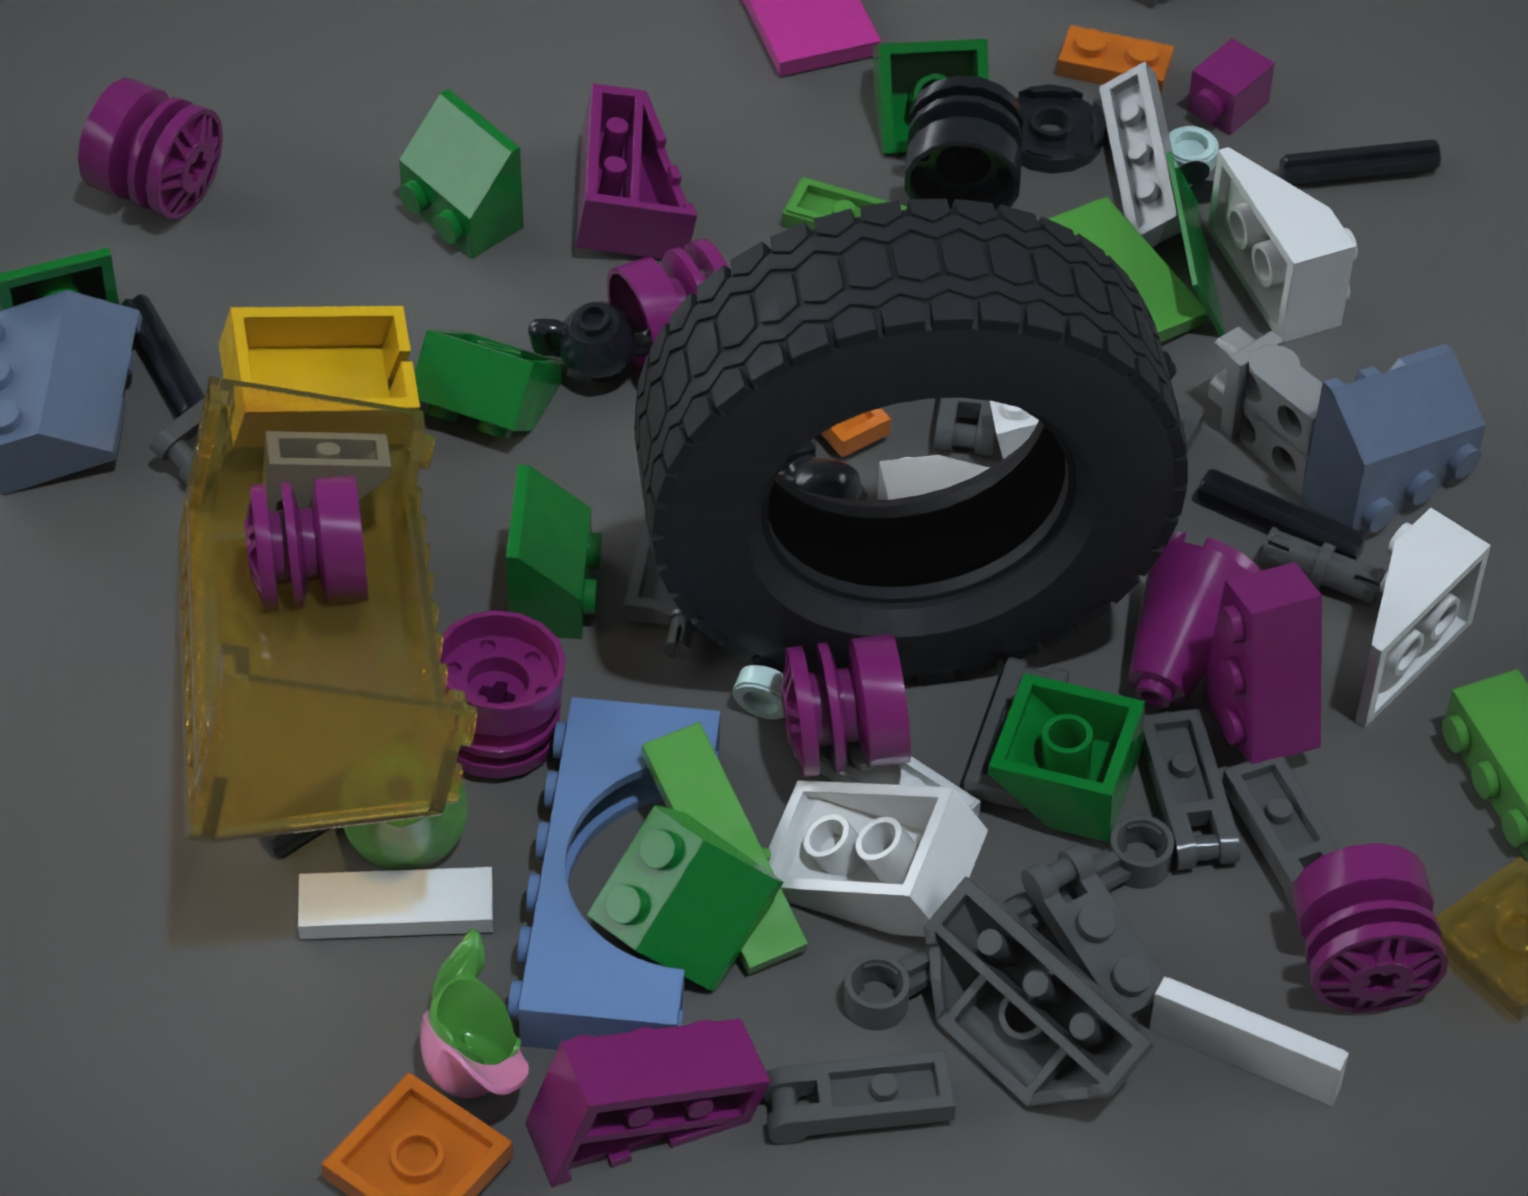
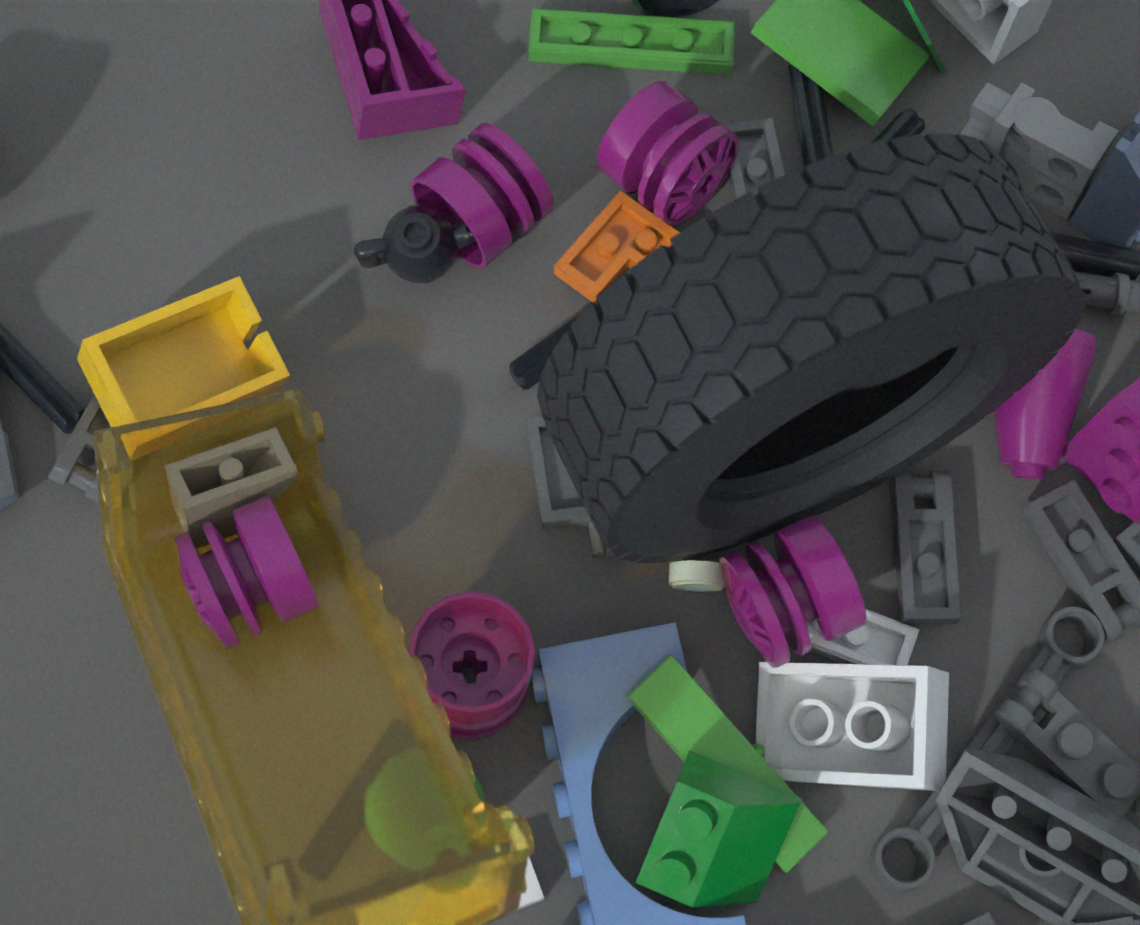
camera: 20 degrees left, 20 degrees up
green slope [399,88,524,259] -> none
green slope [415,329,569,438] -> none
green slope [506,464,603,639] -> none
green slope [988,673,1145,843] -> none

